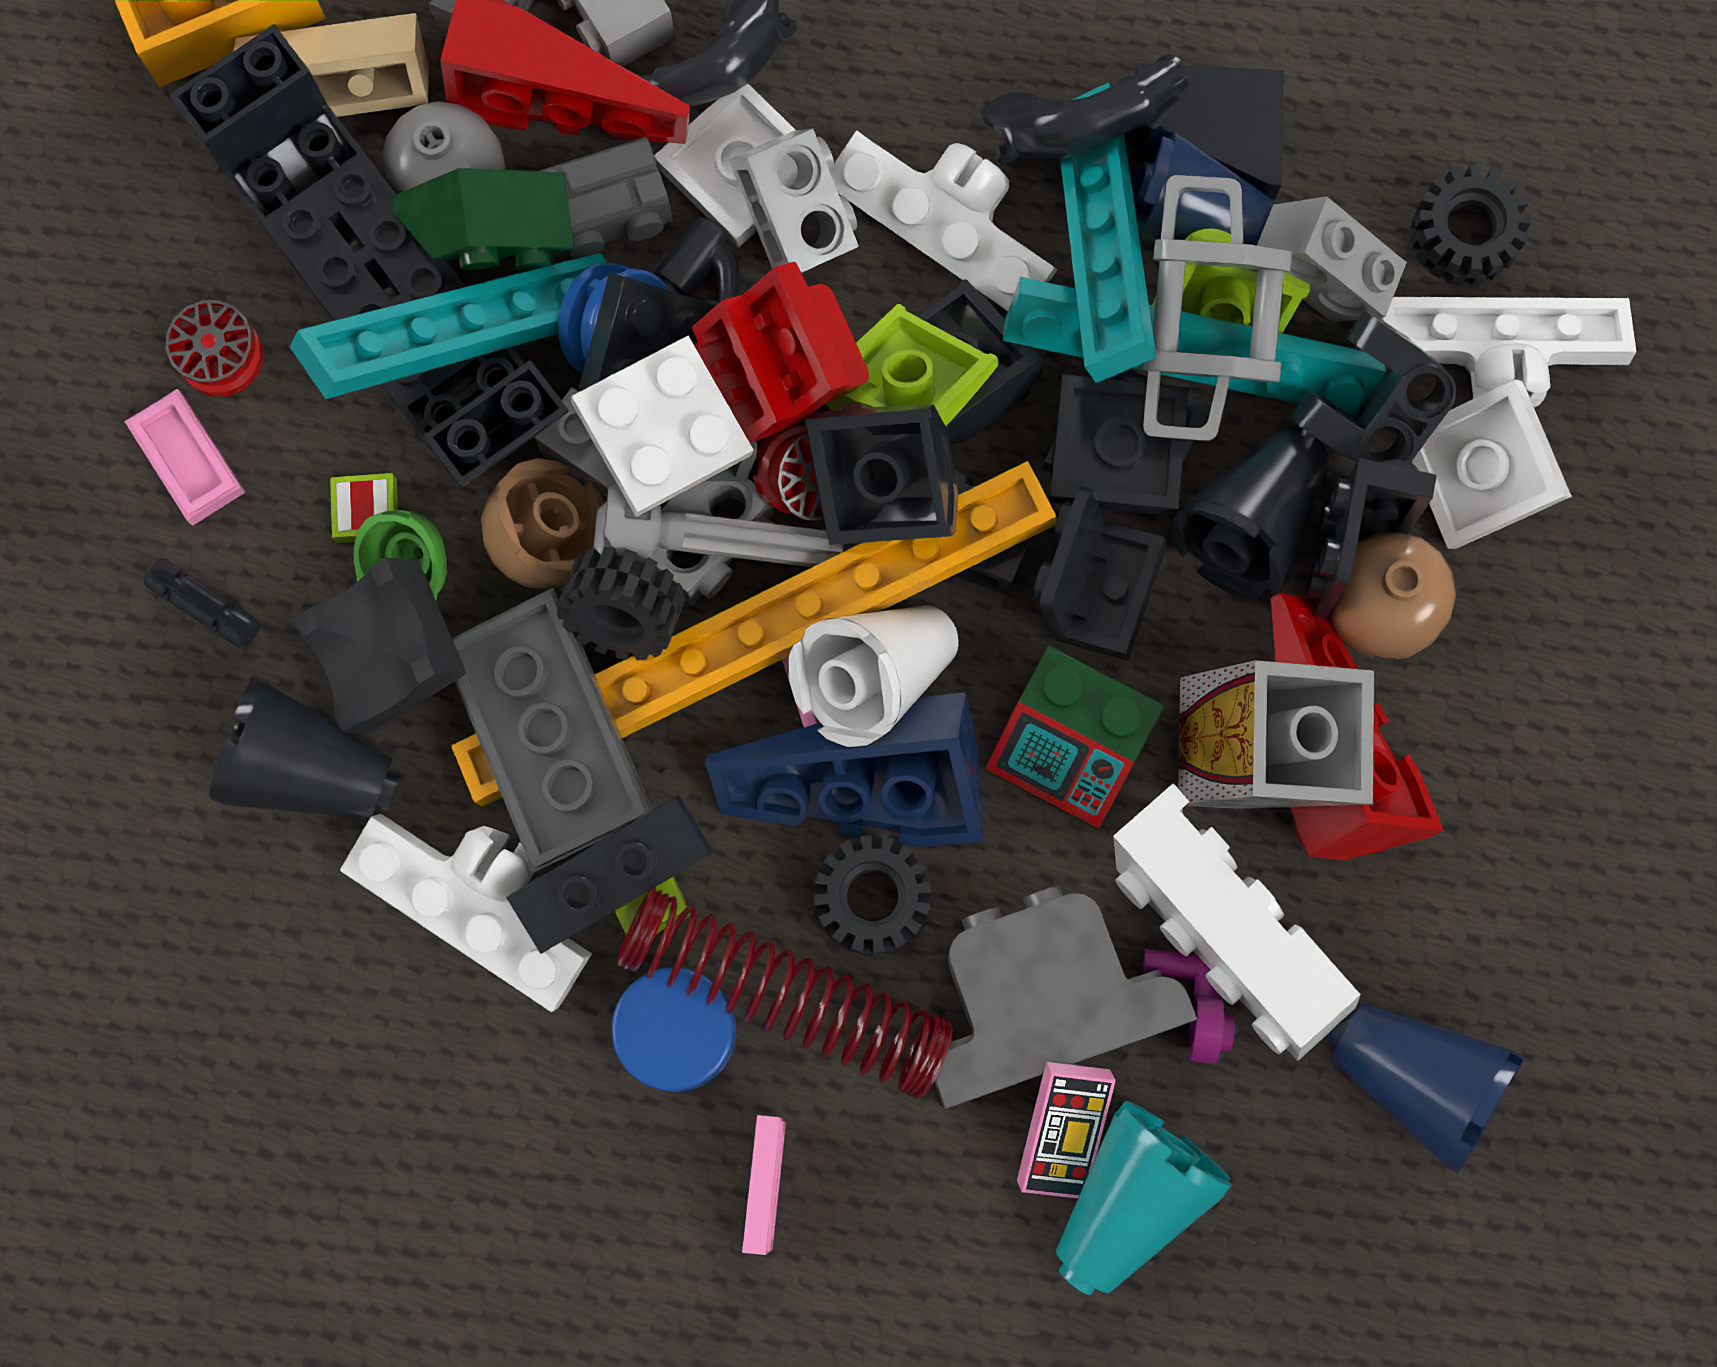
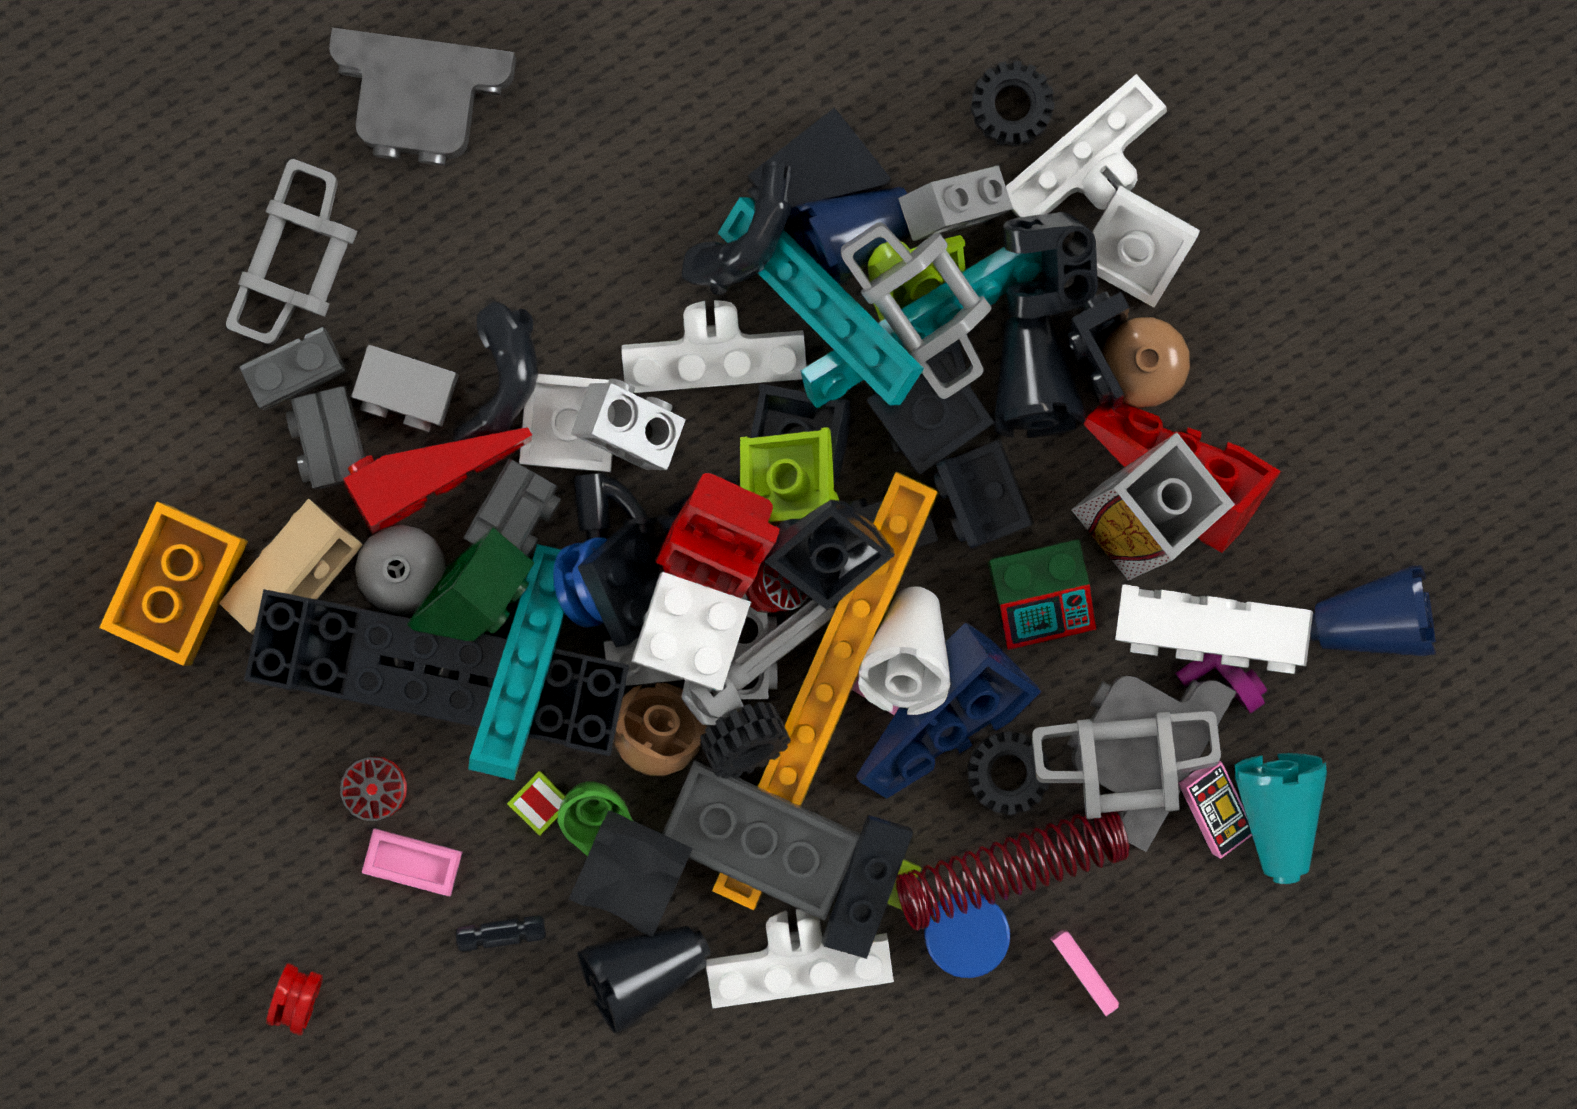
camera: 45 degrees left, 10 degrees up
none -> light grey bar [1032,711,1221,819]

